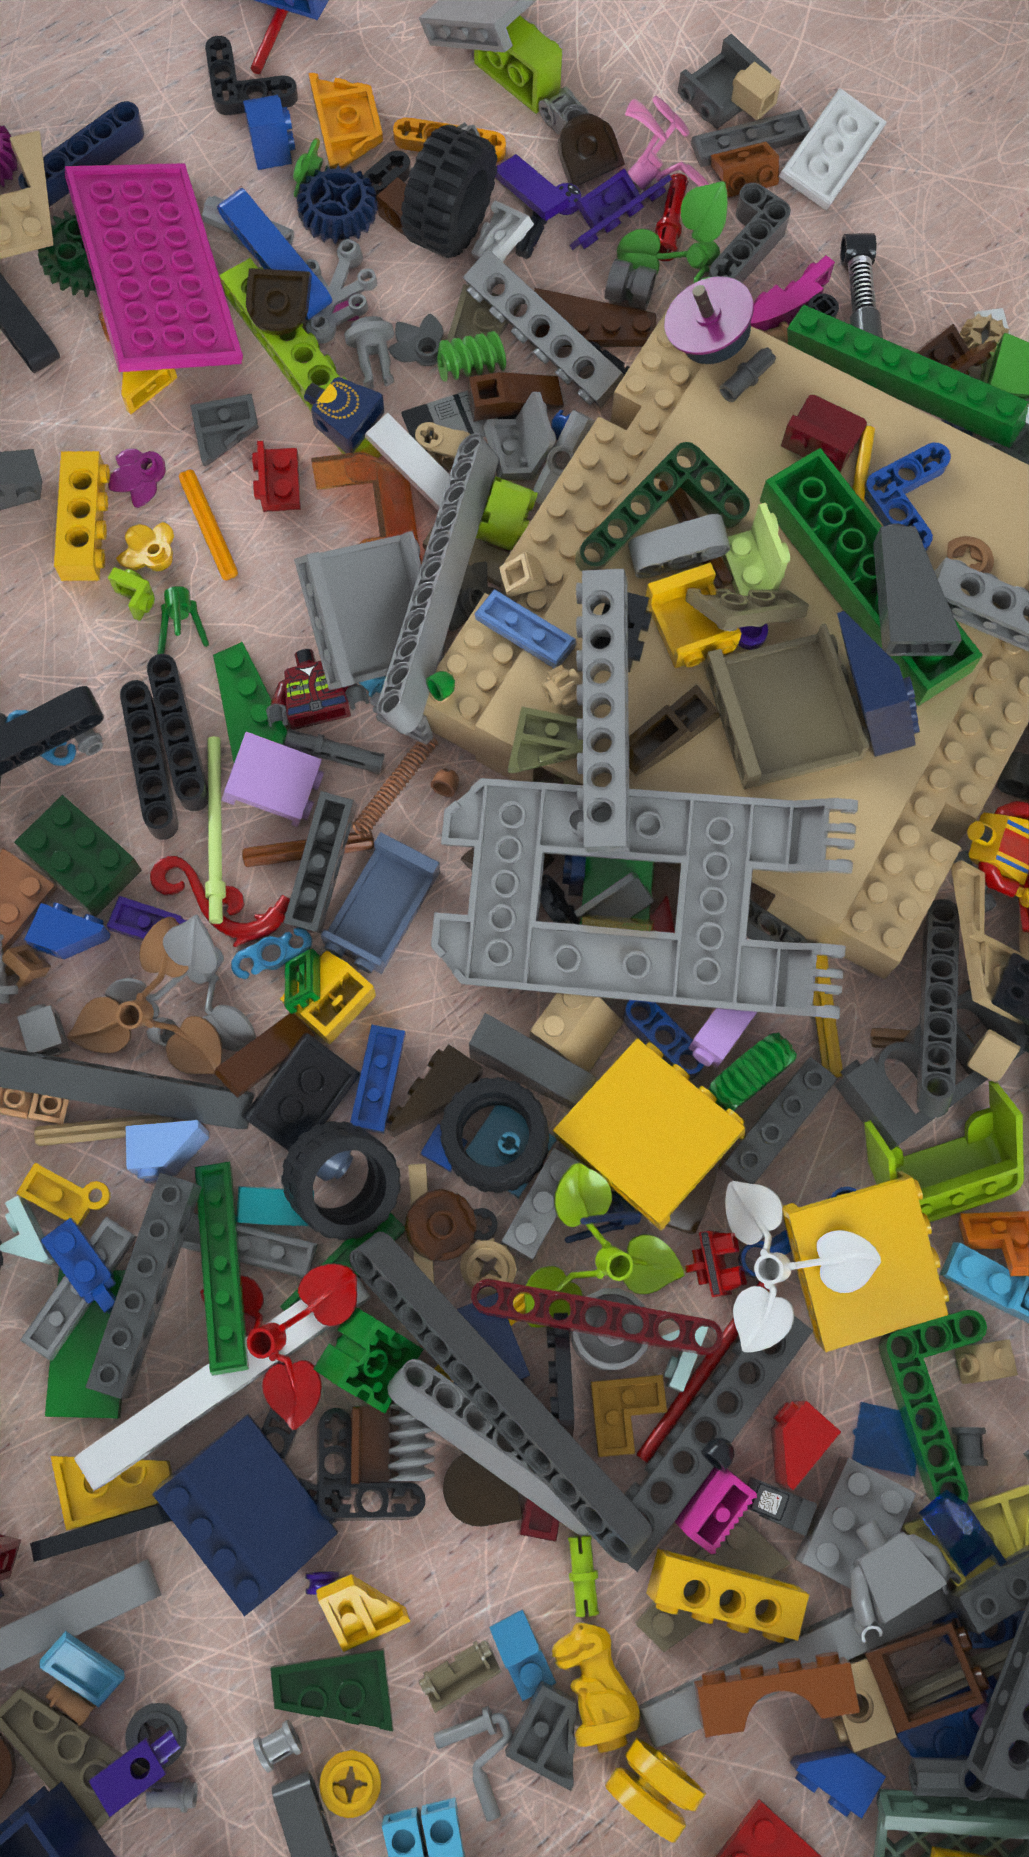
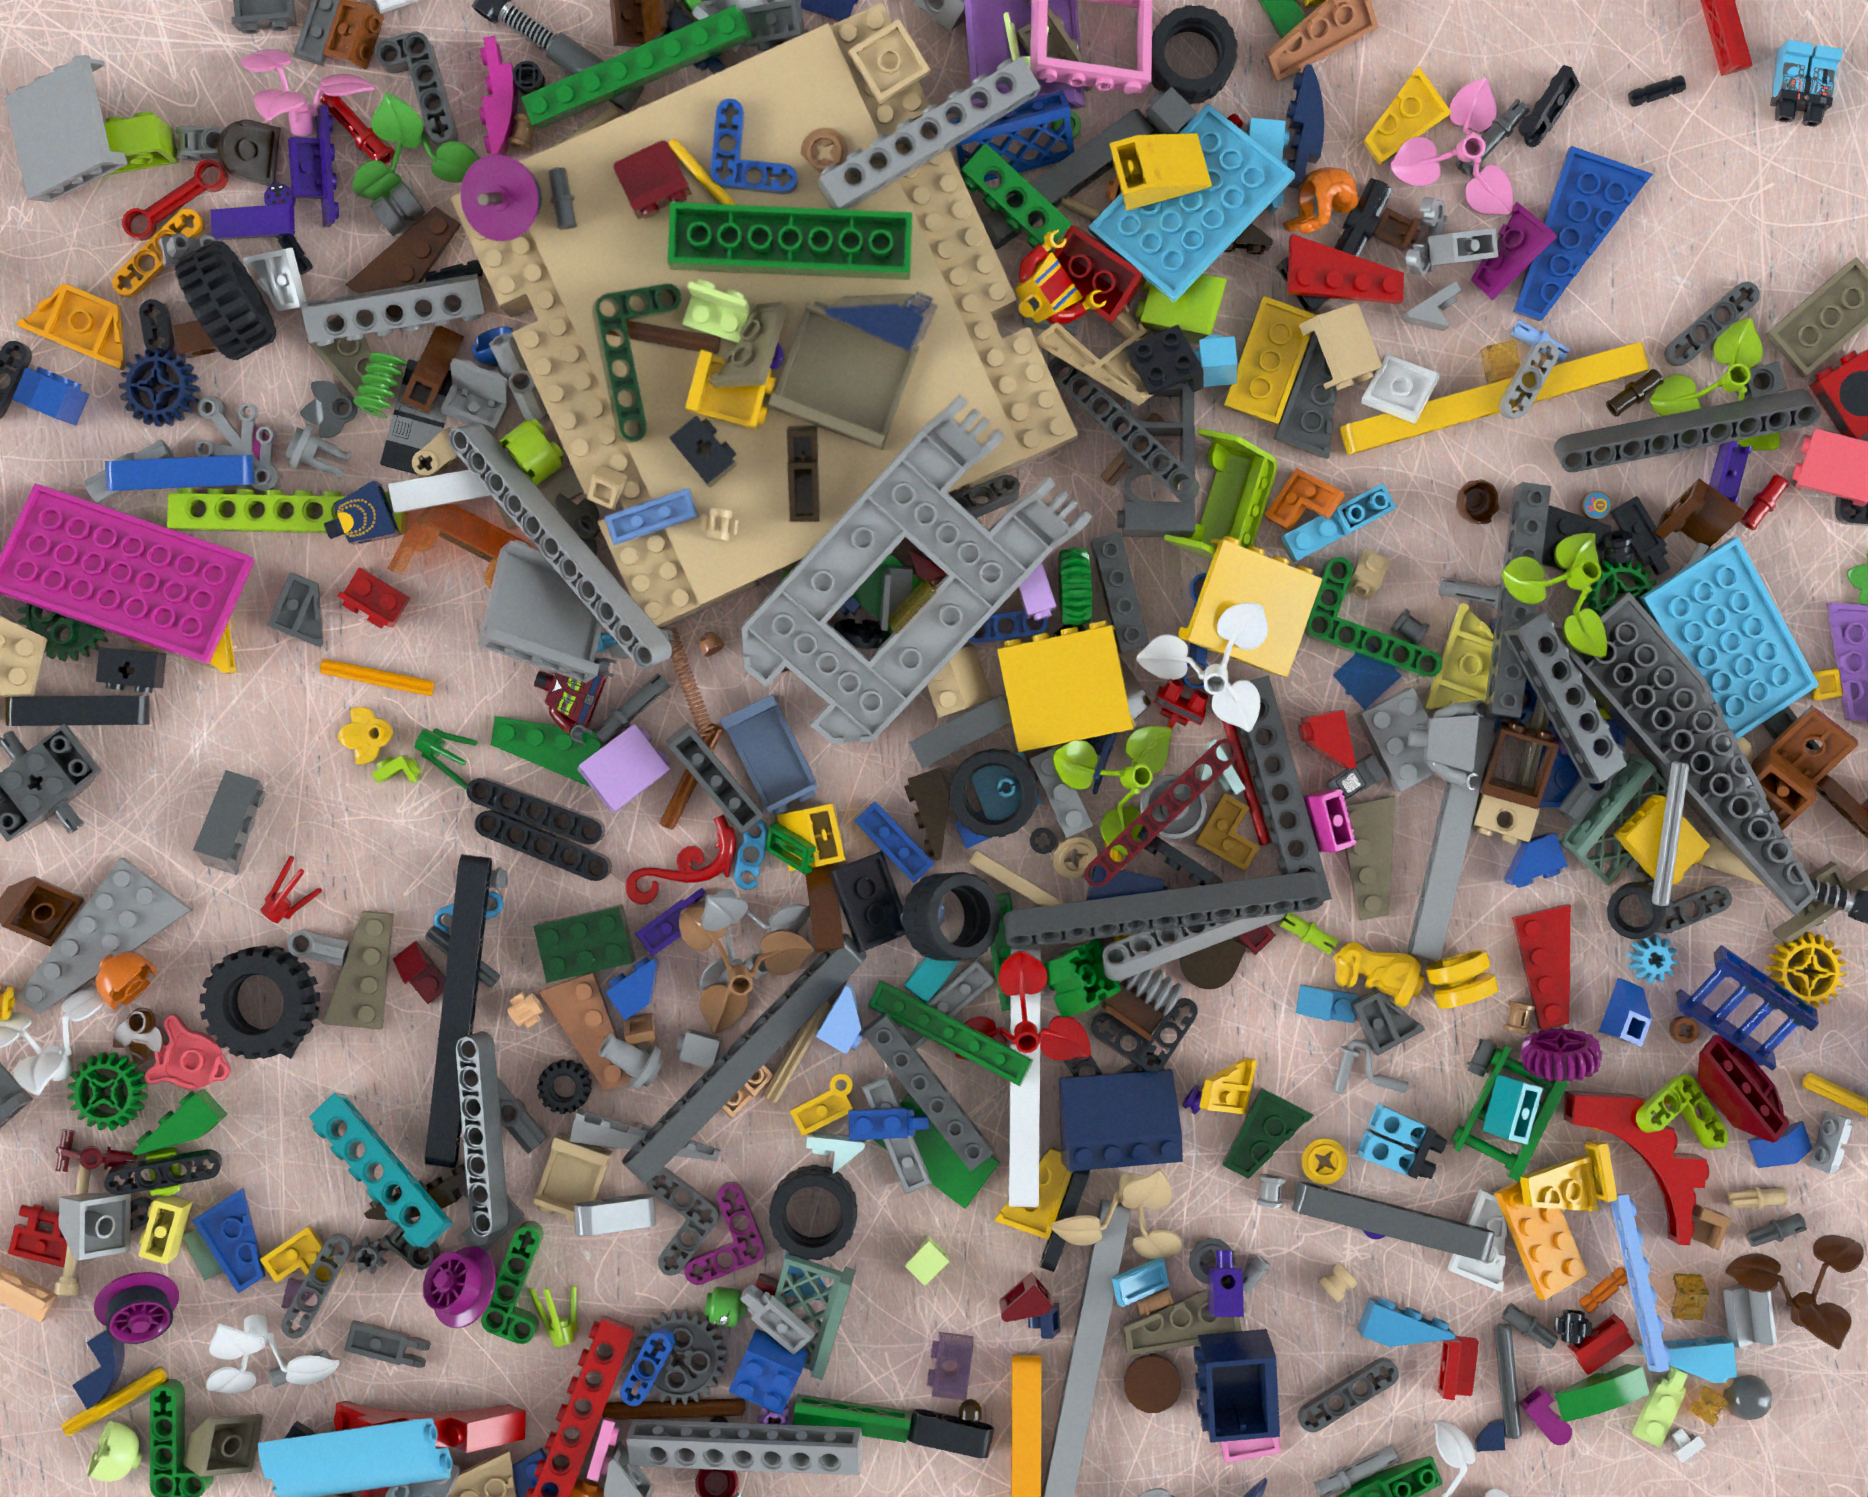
camera: 50 degrees left, 15 degrees up
yellow brick [54,451,110,581] -> none
magenta plate [108,448,166,508] -> none
yellowish green bar [205,736,226,924] -> none
dark brown tile [246,268,312,335] -> none
bright green plate [293,138,323,198] -> none
reddish brown tile [405,1189,477,1262] -> none
dark tan hinge [419,1640,502,1713] -> none
green hinge [426,671,455,701] -> none
olive wing [508,706,583,773] -> none
light grey brick [576,568,630,853] -> none
light grey beam [628,514,730,578] -> none
yellow brick [646,1548,809,1643] -> none
dark orange arch [694,1652,860,1738] -> none
black hinge [701,1438,734,1472] -> none
yellow axle [813,955,843,1078] -> none
dark grey slope [873,524,961,656] -> none
clear blue panel [919,1489,1007,1577] -> none
tan slope [967,1029,1020,1083] -> none
none -> black brick [96,647,166,693]
none -> red piece [122,159,228,241]
none -> tan plant [1051,1168,1182,1260]

